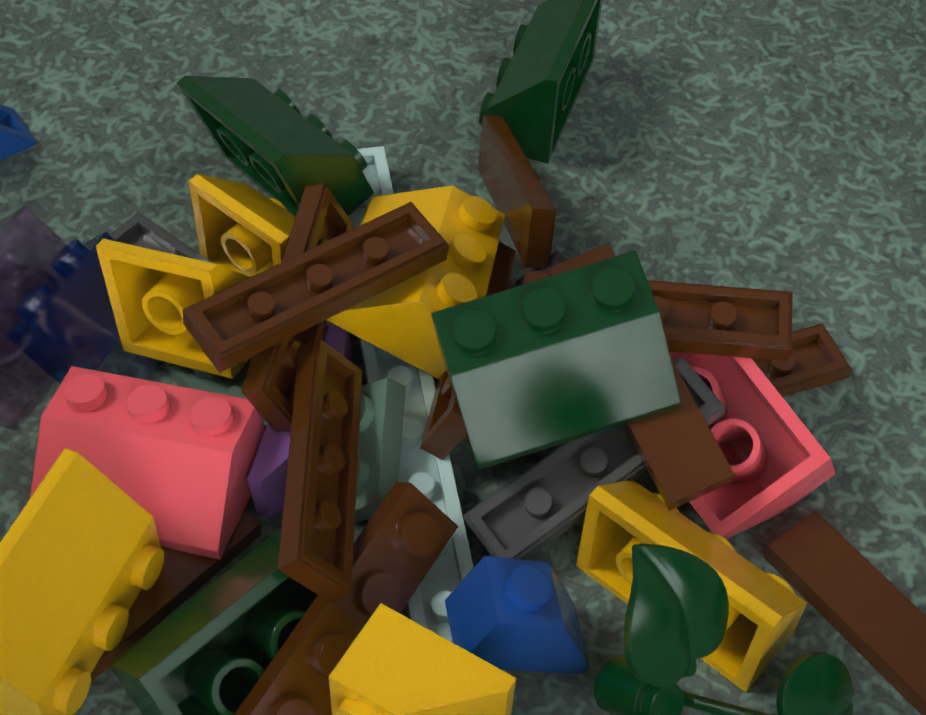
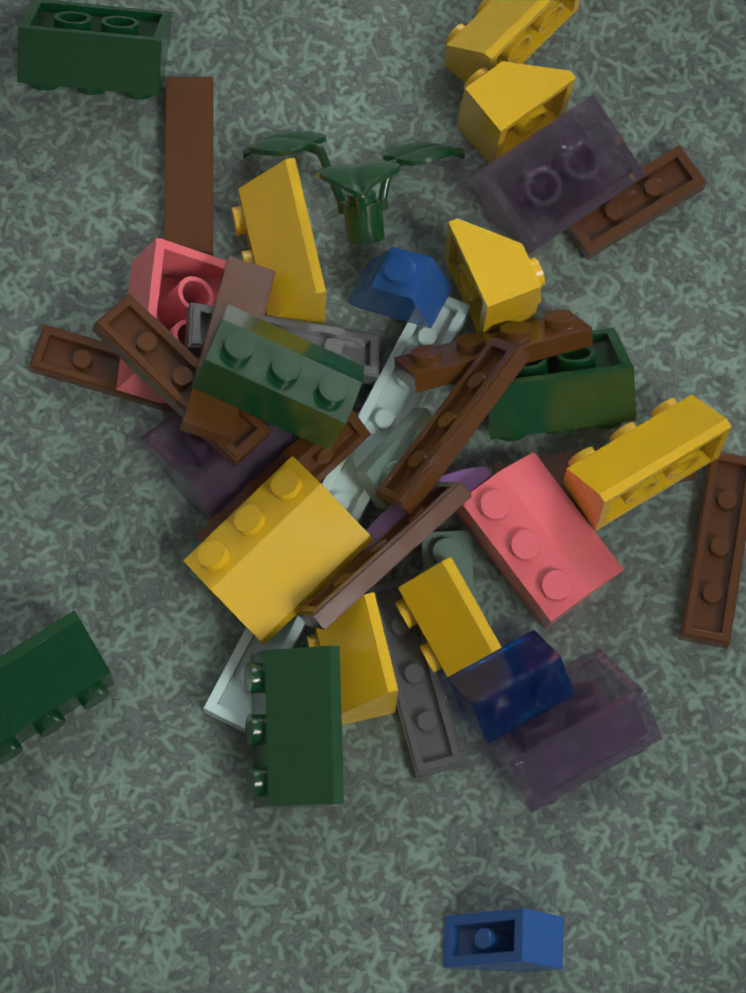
camera: 145 degrees left, 20 degrees up
reddish brown tile [182,202,449,373] -> none
reddish brown tile [478,116,556,268] -> none

